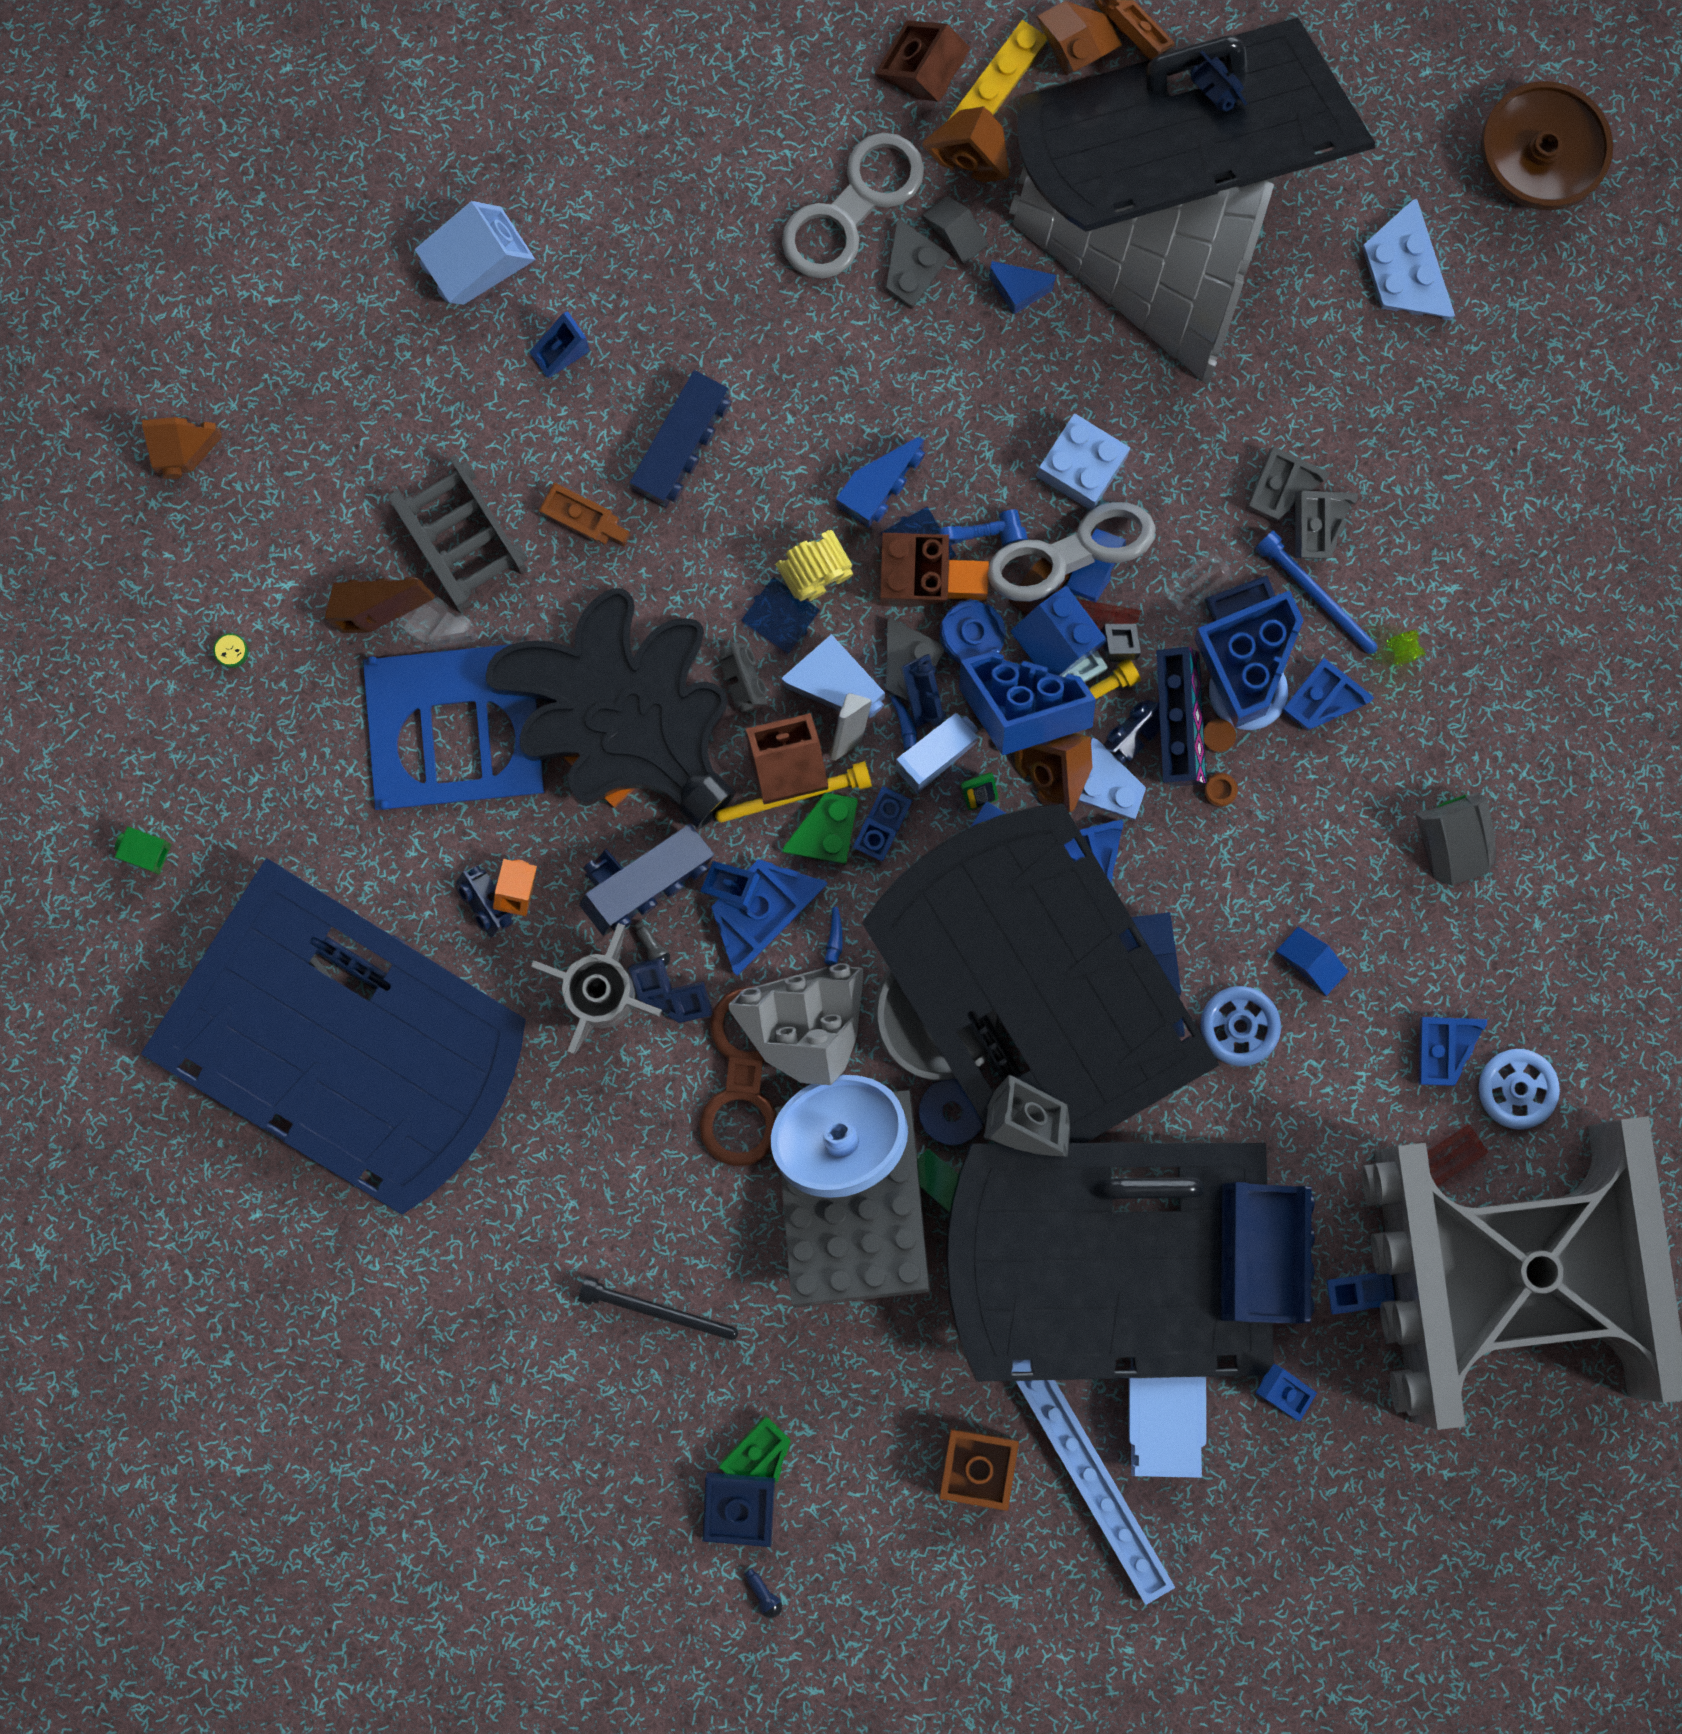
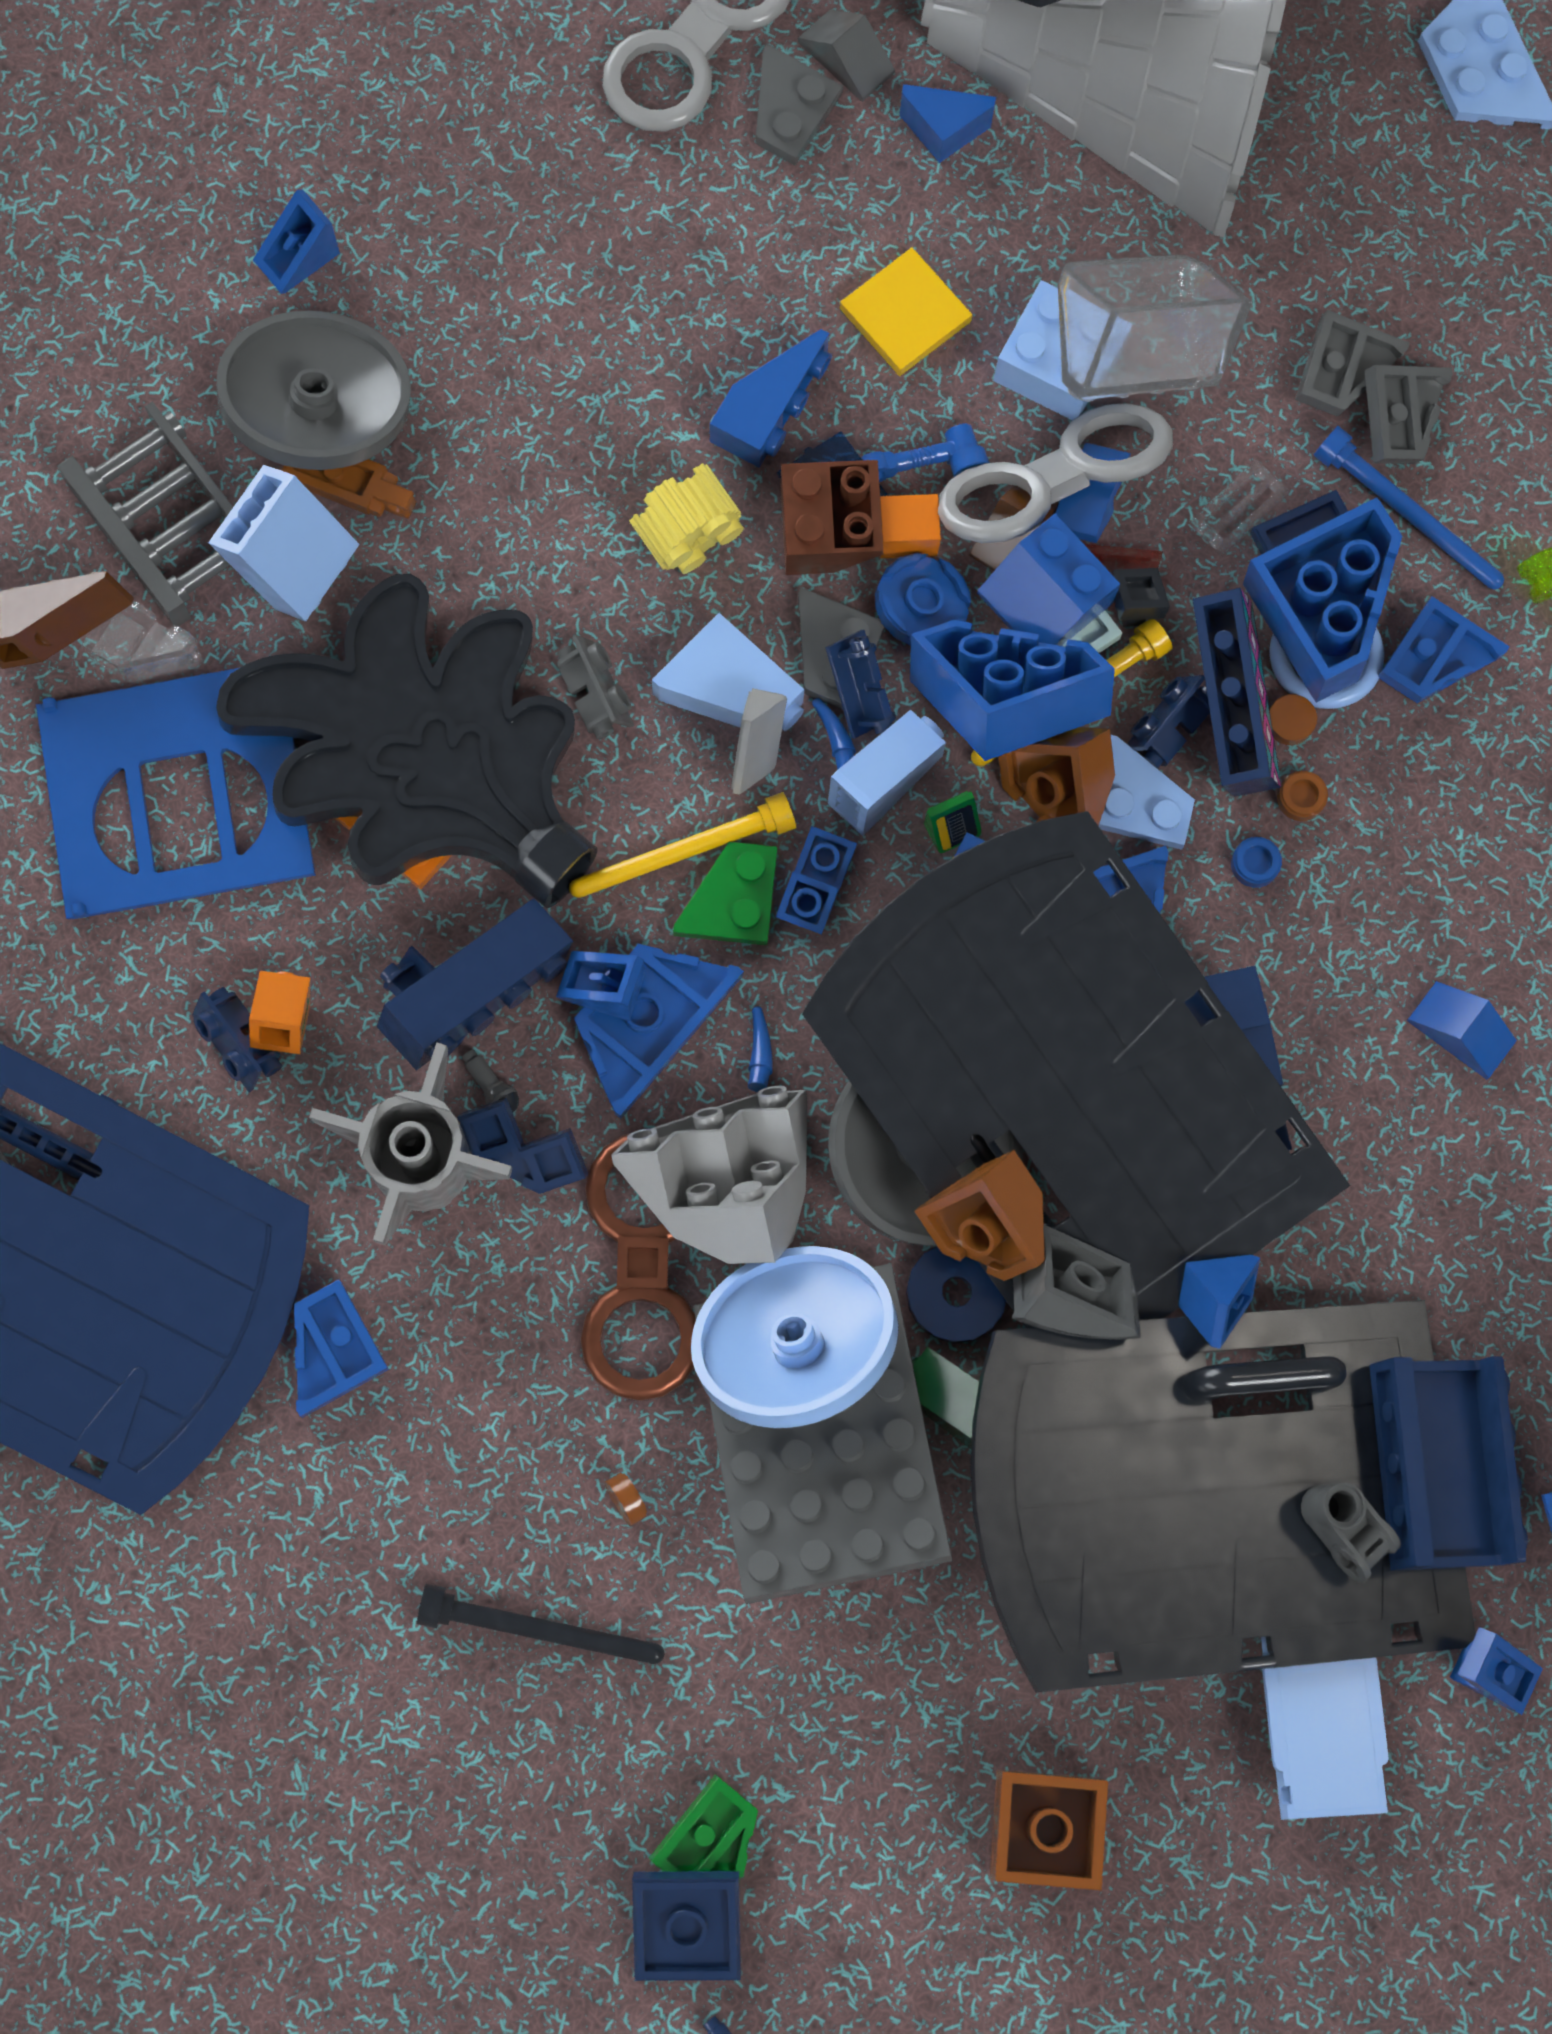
camera: 10 degrees left, 5 degrees down
light blue slope [415,201,536,305] -> none
dark blue brick [629,370,732,508] -> none
clear blue piece [741,577,820,654] -> none
copper slope [746,713,829,805] -> none
light blue plate [1012,1359,1175,1605] -> none
medium blue plate [1200,986,1281,1066] -> none
none -> light blue brick [208,465,360,622]
none -> dark grey dish [217,311,411,470]
none -> blue wing [294,1279,389,1418]
none -> dark orange tile [604,1472,647,1526]
none -> yellow tile [840,247,973,377]
none -> dark orange slope [914,1150,1045,1281]
none -> clear windscreen [1058,255,1253,402]
none -> blue slope [1178,1255,1260,1349]
none -> blue tile [1231,837,1282,888]
none -> dark grey piece [1301,1483,1401,1583]

